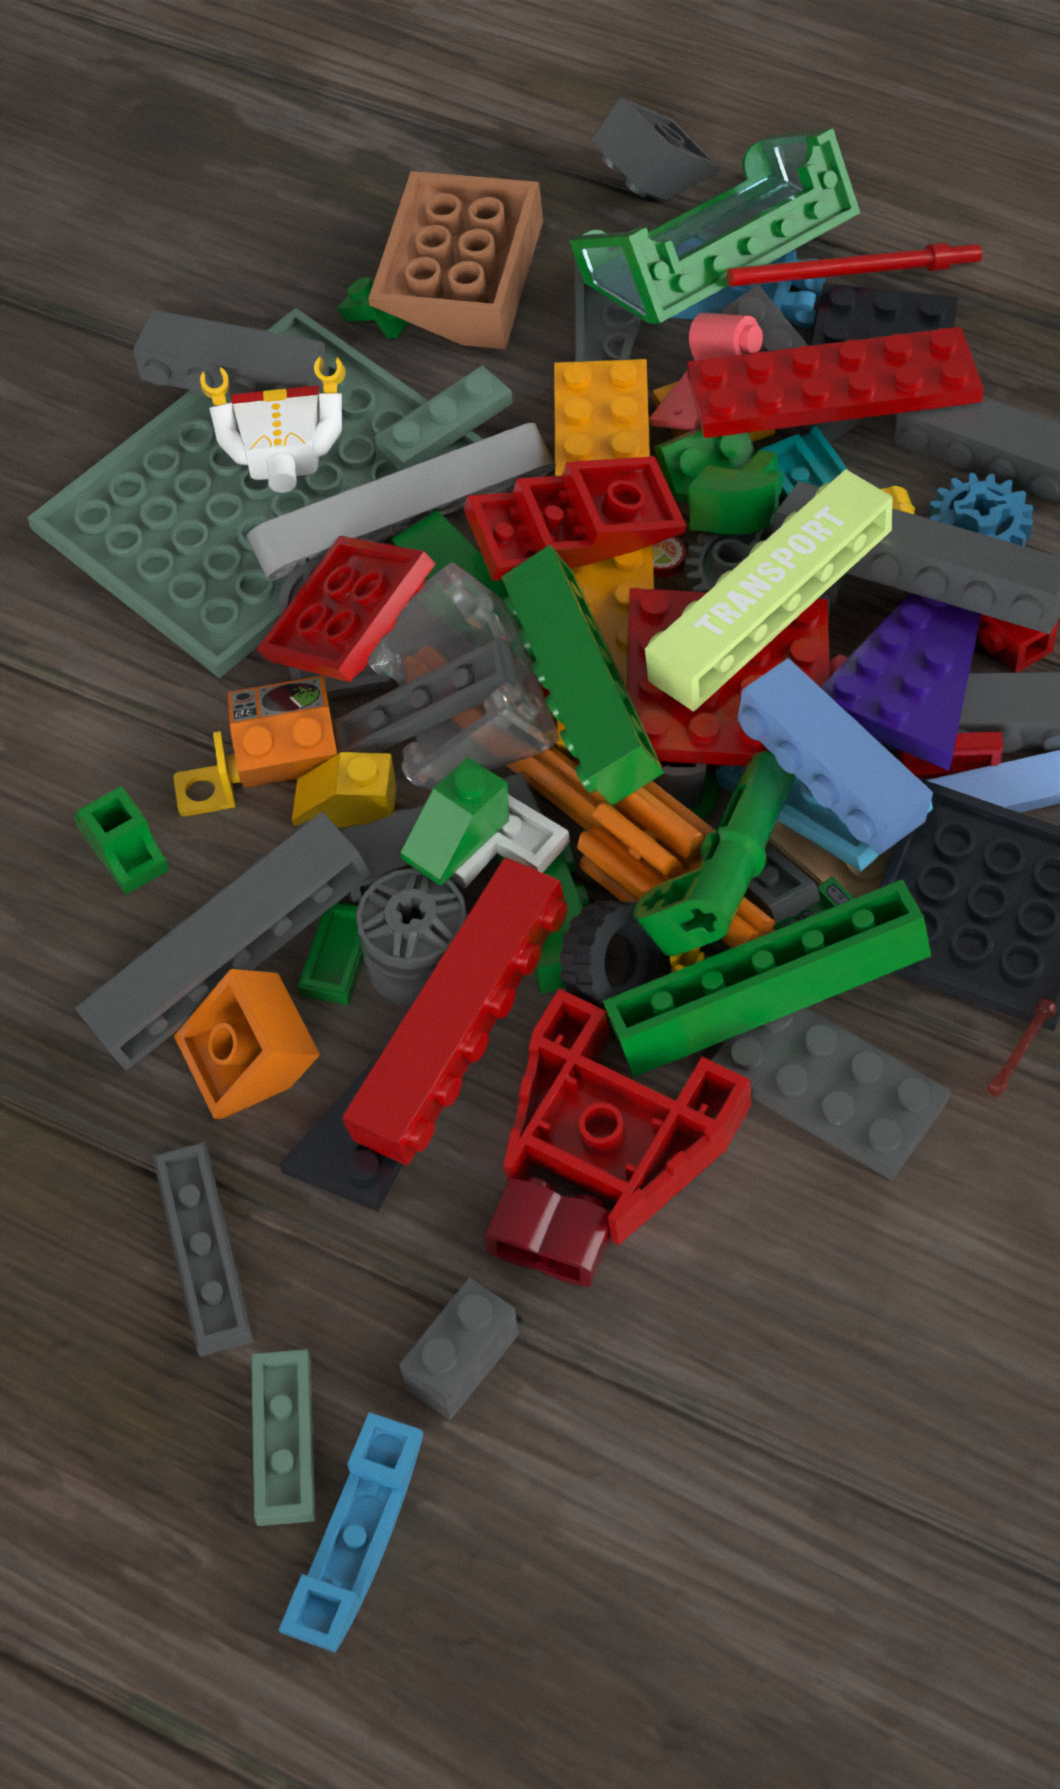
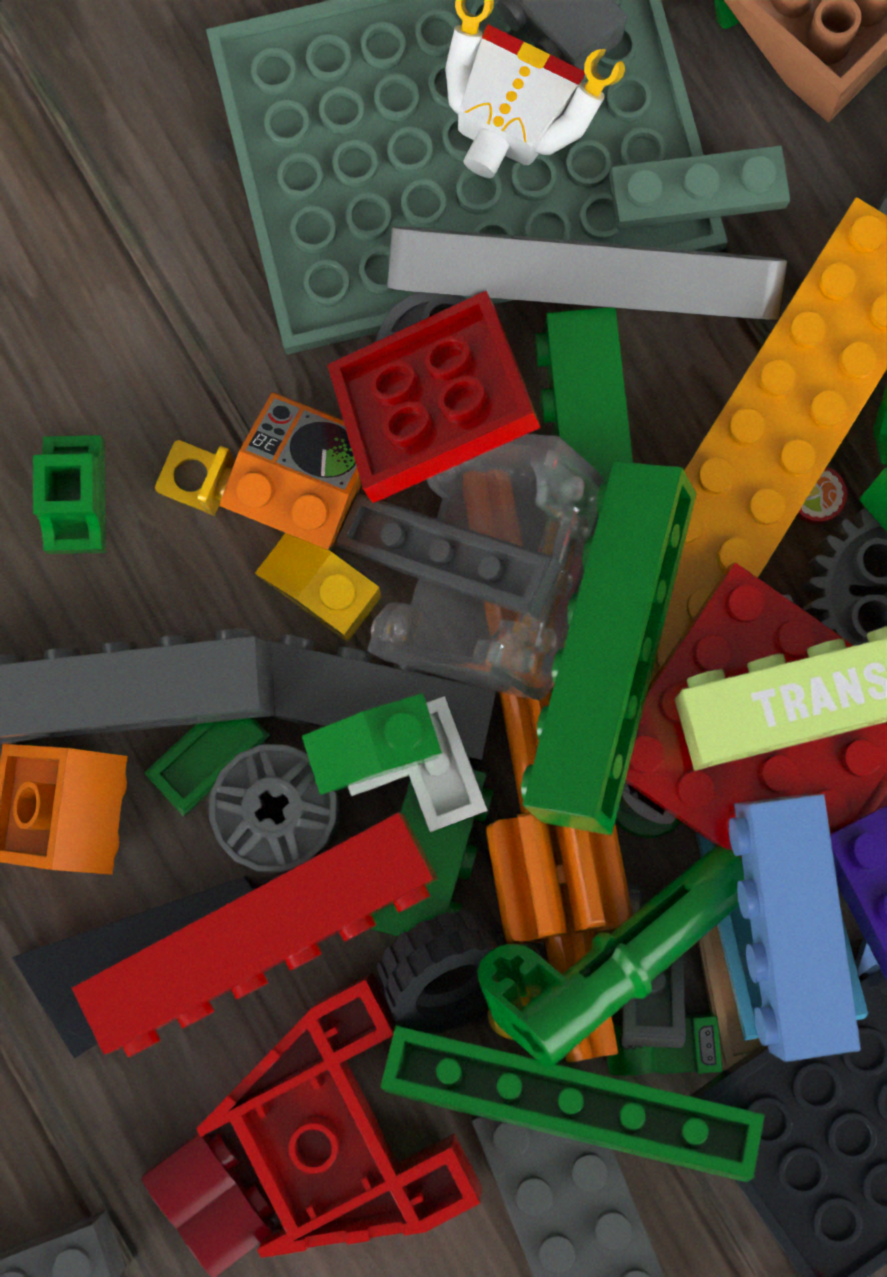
camera: 25 degrees right, 25 degrees up
red slope [464,456,687,581] -> none

